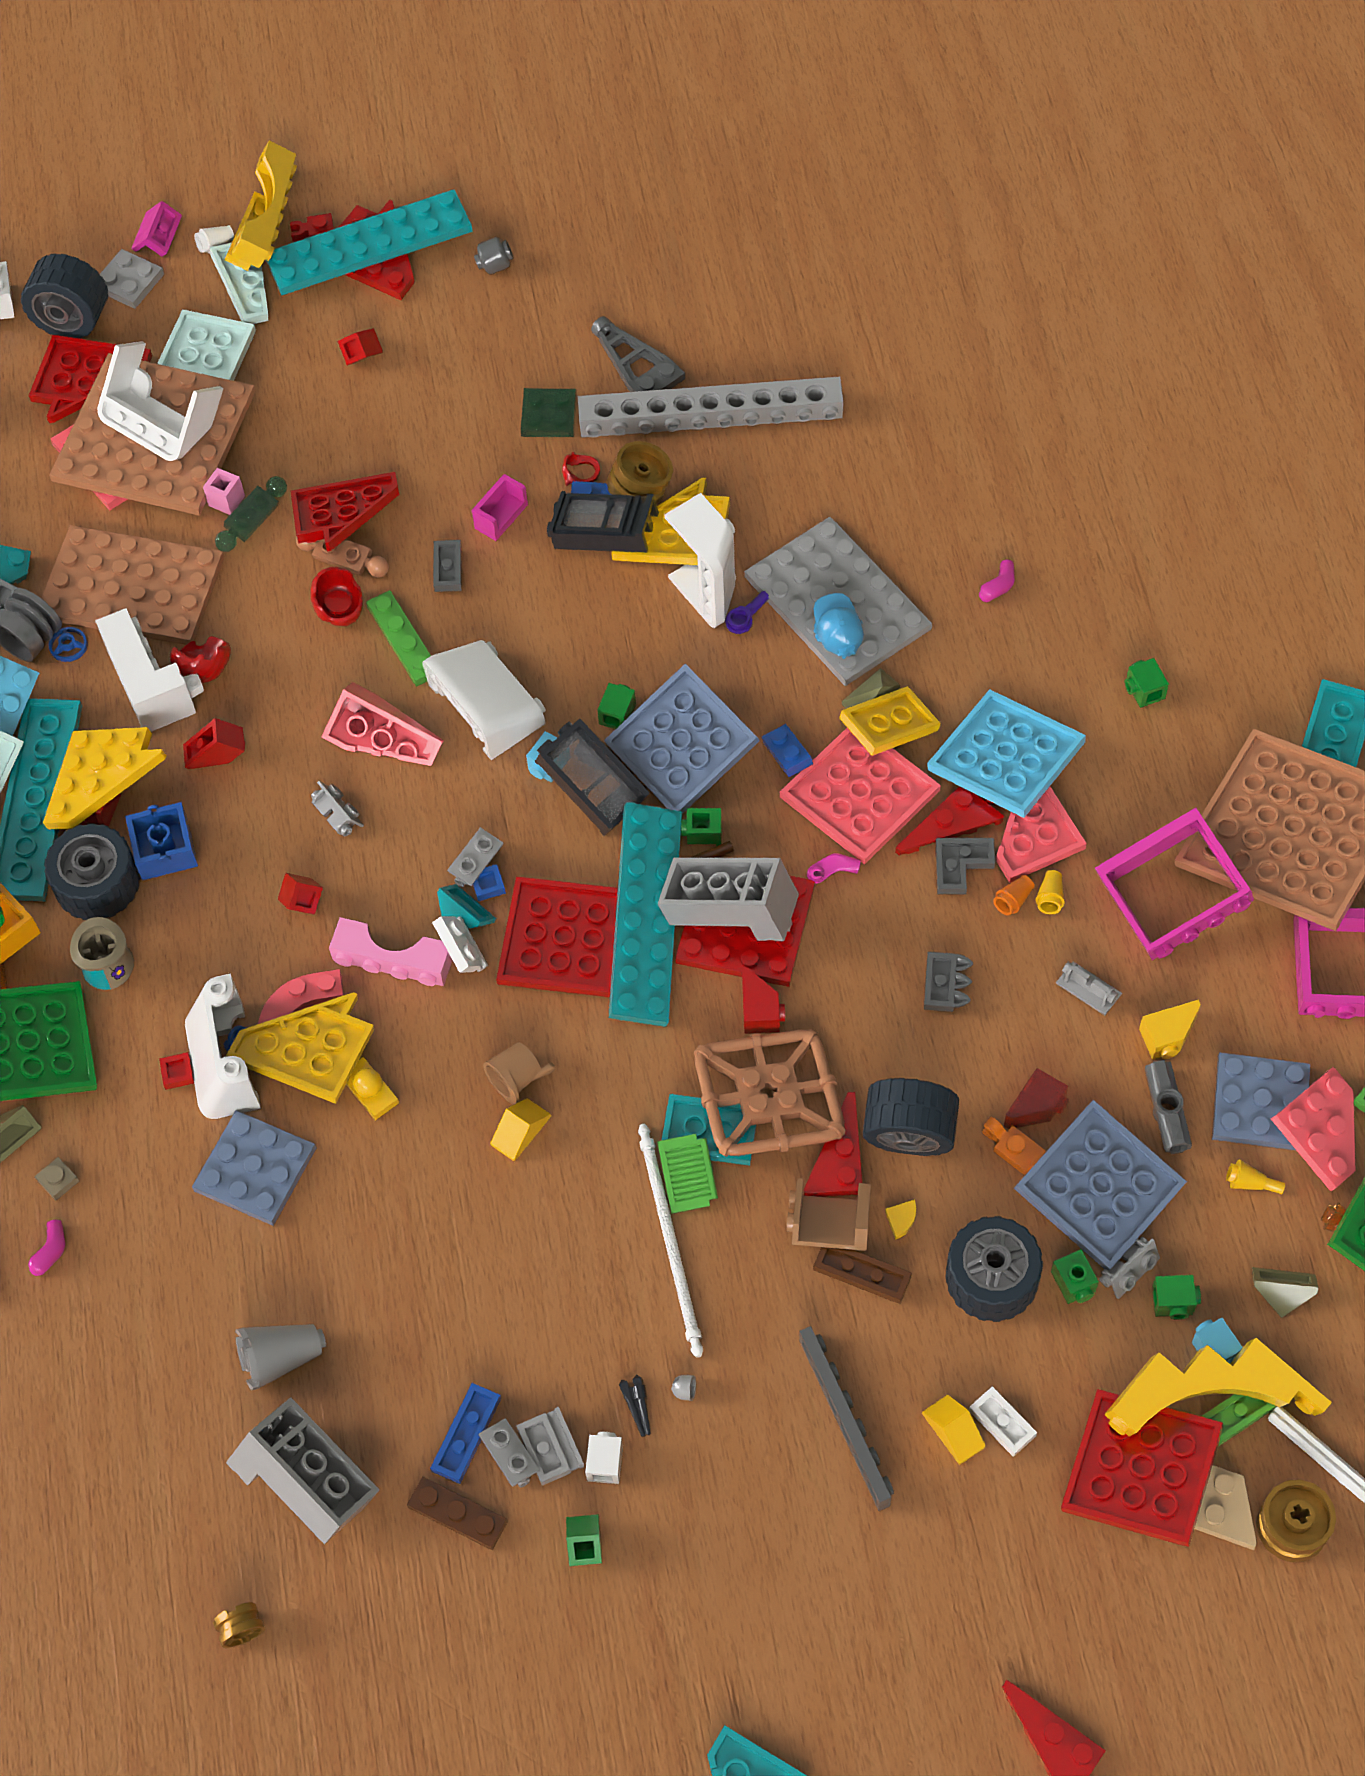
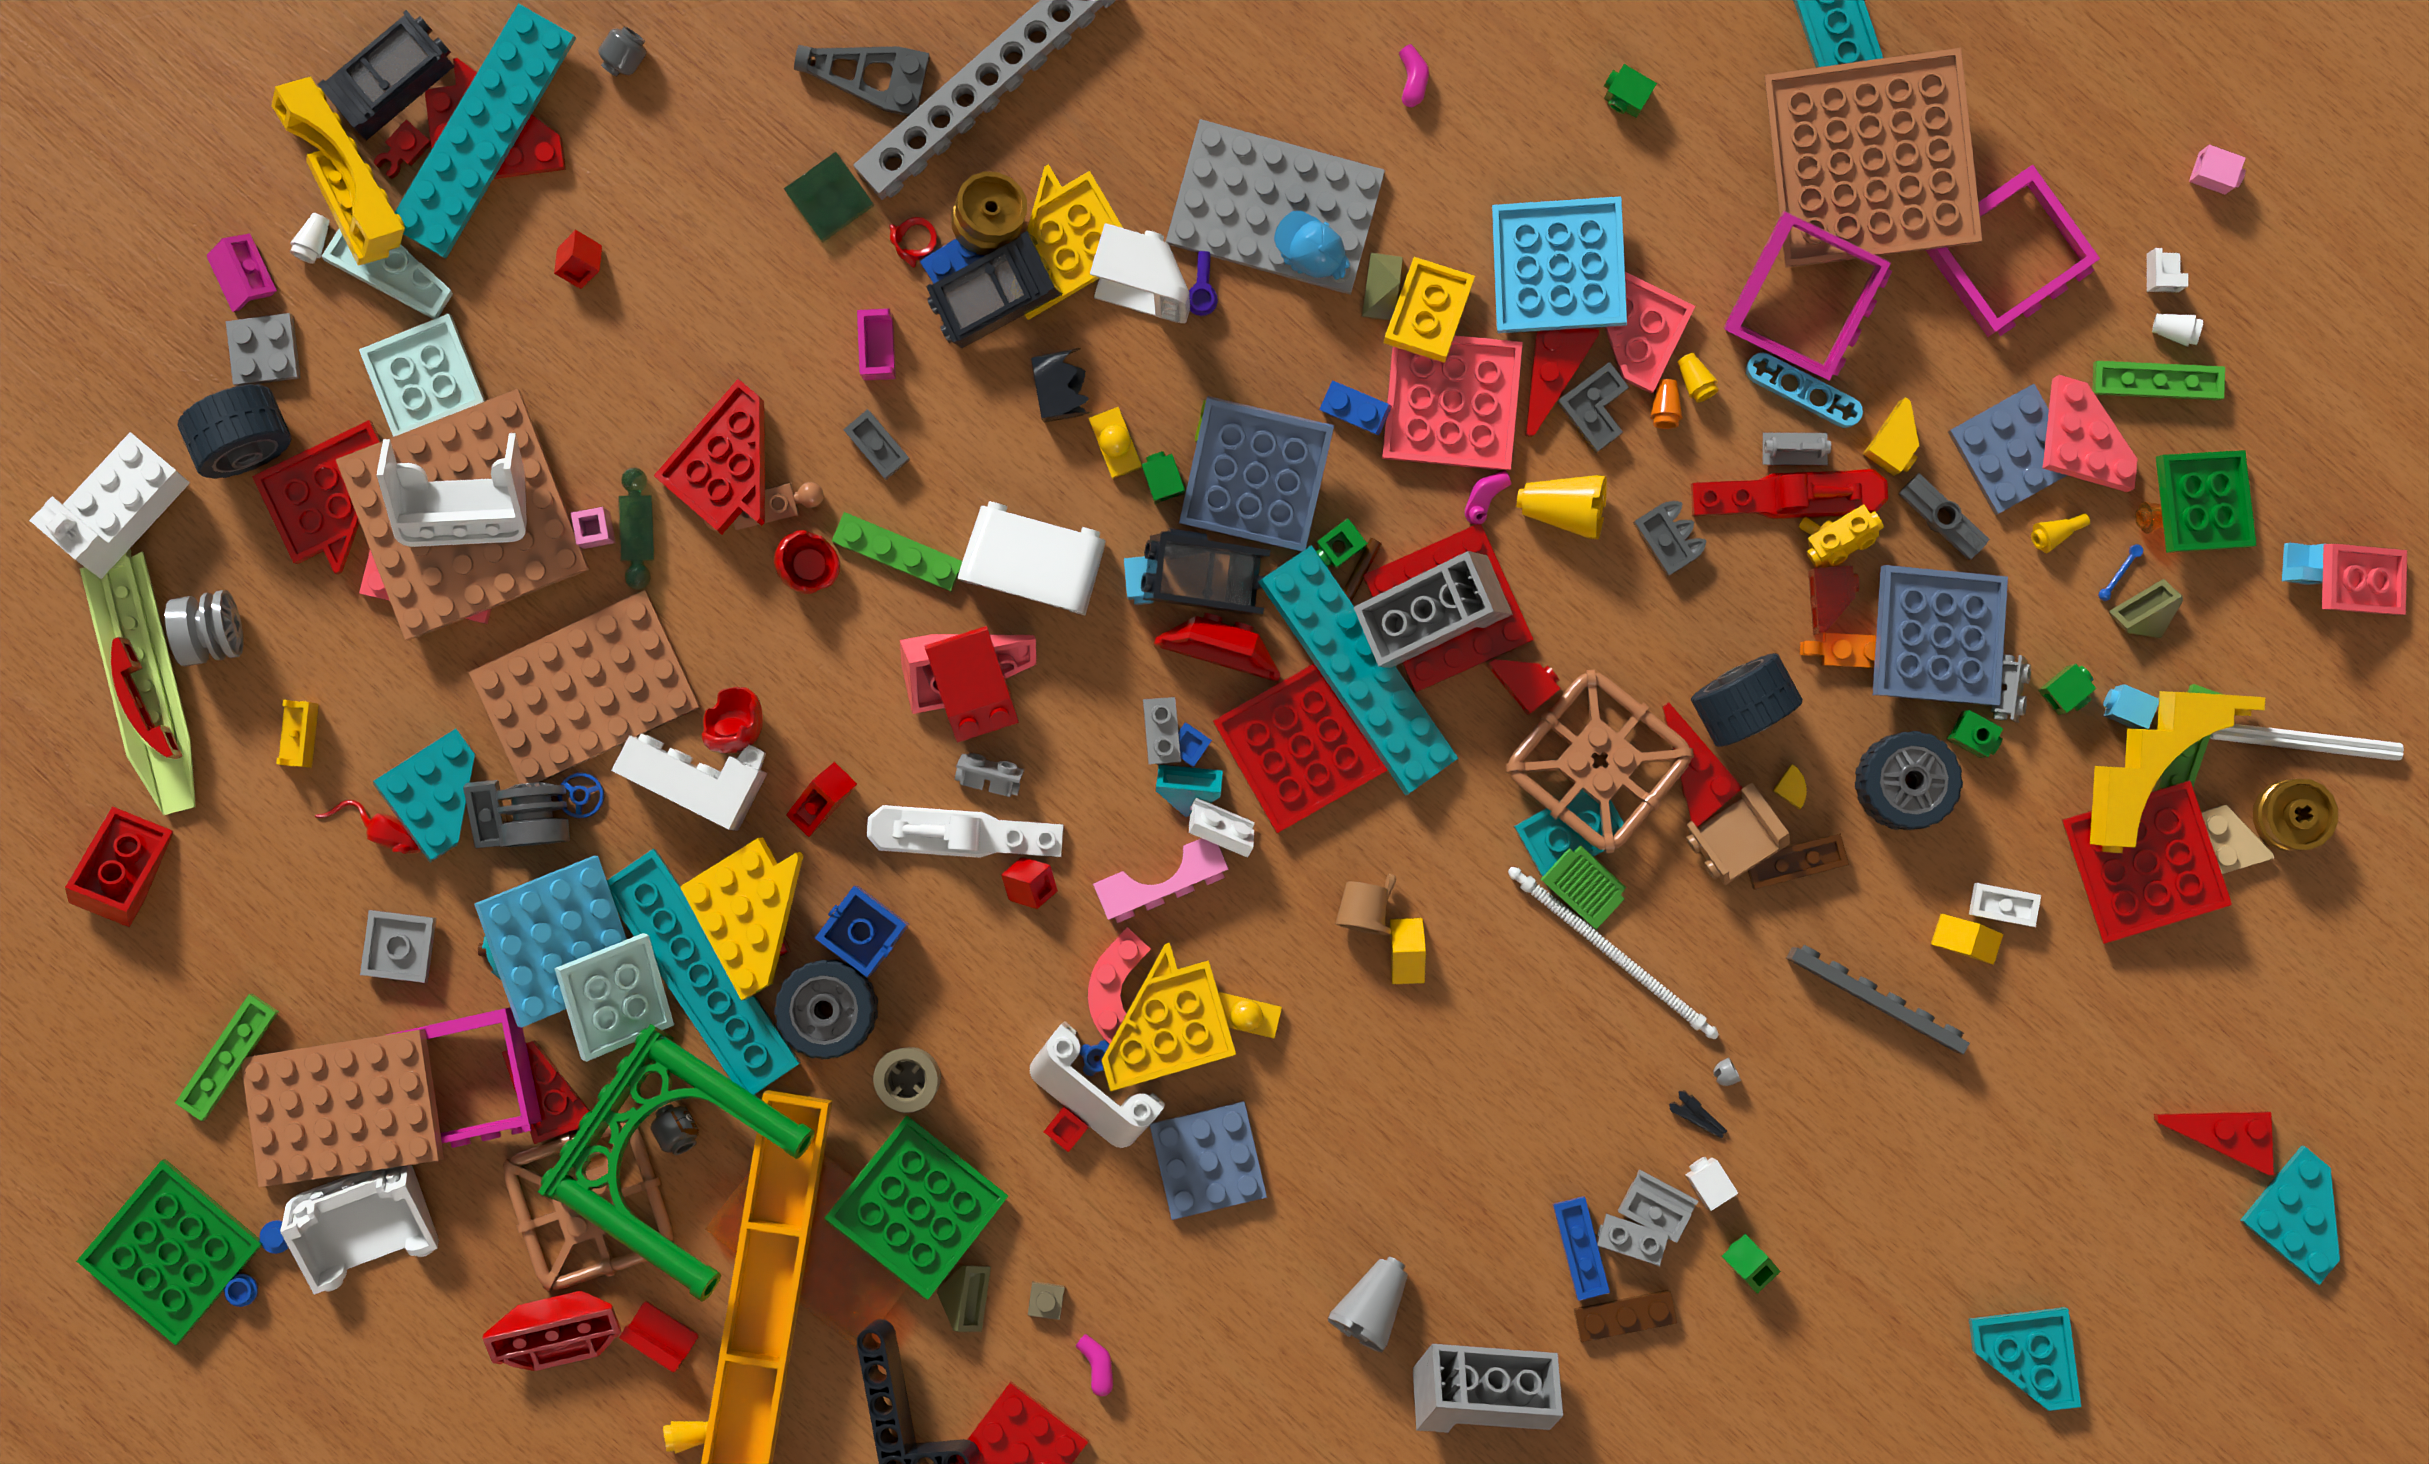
camera: 45 degrees left, 25 degrees up
none -> black door [317,10,455,141]
none -> white piece [867,805,1064,858]
none -> red slope [924,626,1019,743]
none -> black piece [1031,348,1092,423]
none -> yellow tile [1089,407,1142,479]
none -> red wedge [1154,613,1280,682]
none -> yellow cone [1517,475,1607,539]
none -> red piece [1691,469,1888,519]
none -> medium azure beam [1745,353,1863,428]
none -> yellow brick [1799,505,1884,569]
none -> blue hinge [2098,544,2143,601]

